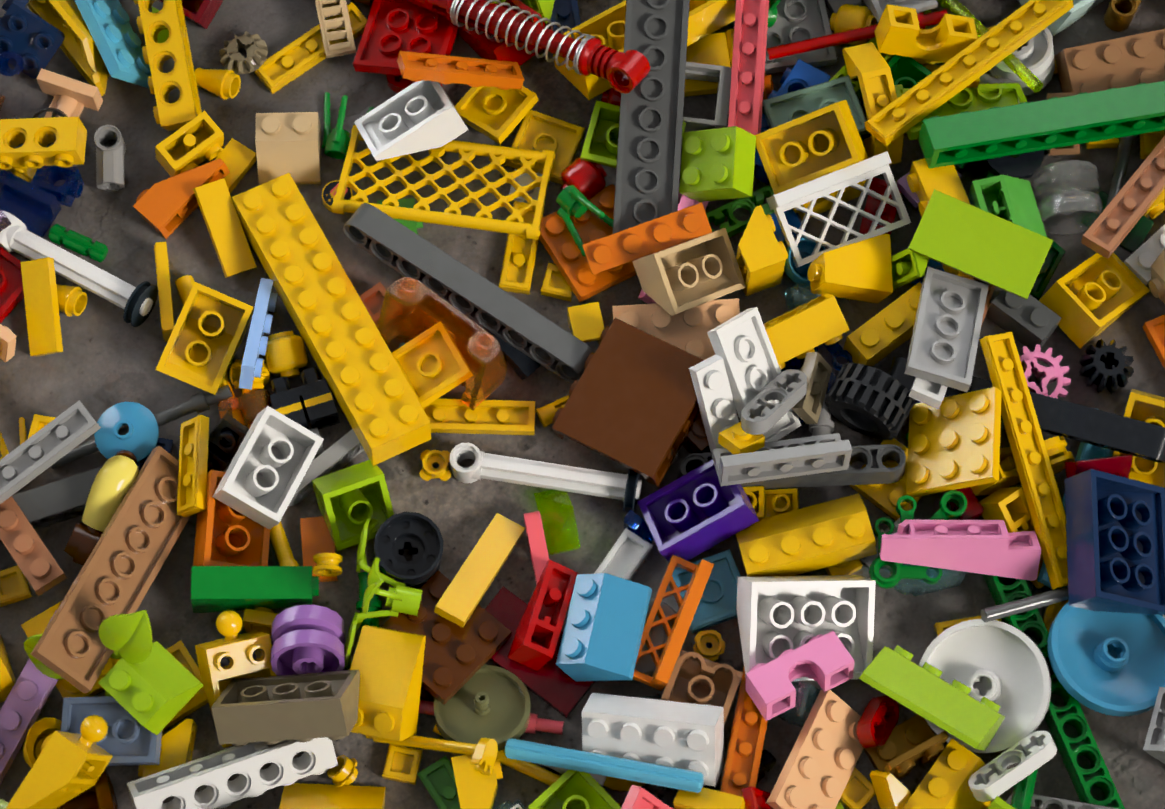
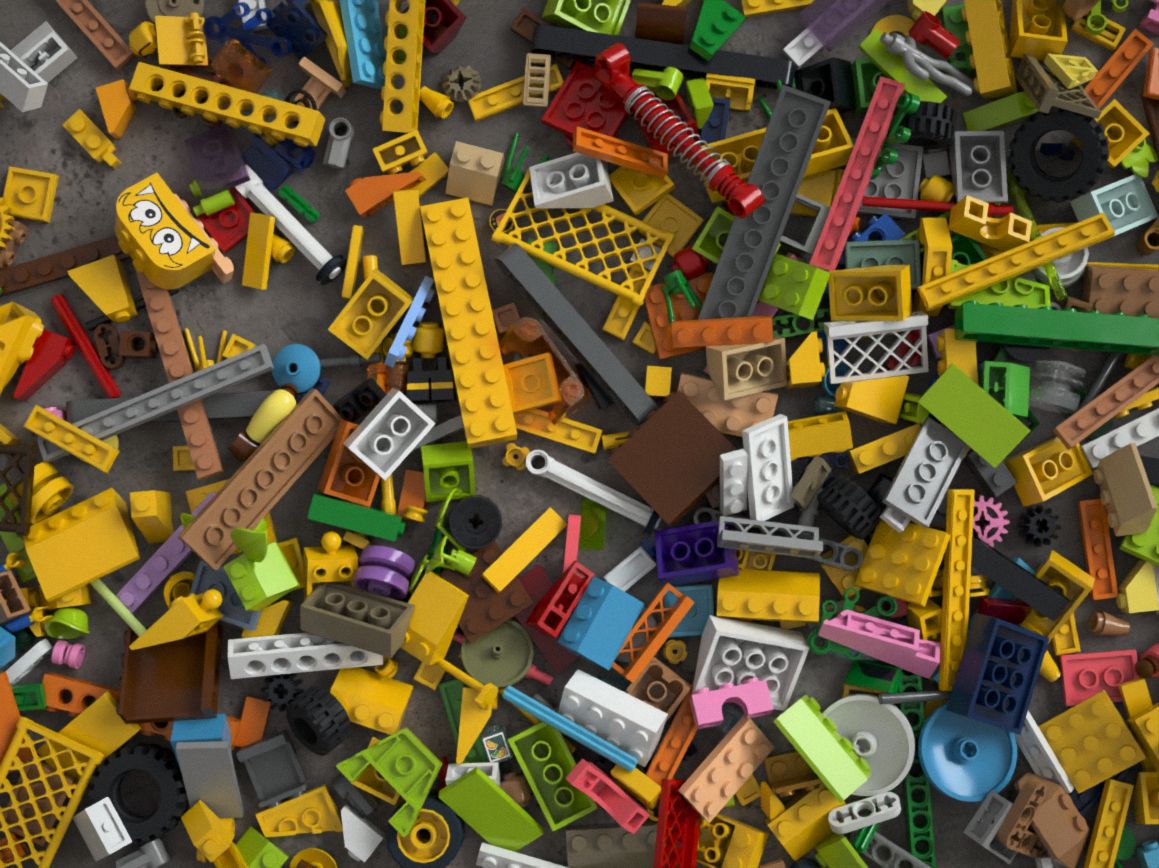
camera: 25 degrees right, 15 degrees up
yellow tile [177,415,209,518] -> none
yellow plate [718,422,765,455] -> none
light grey beam [741,369,807,435] -> none
red beam [857,695,899,749] -> none
none -> green slope [845,659,902,693]

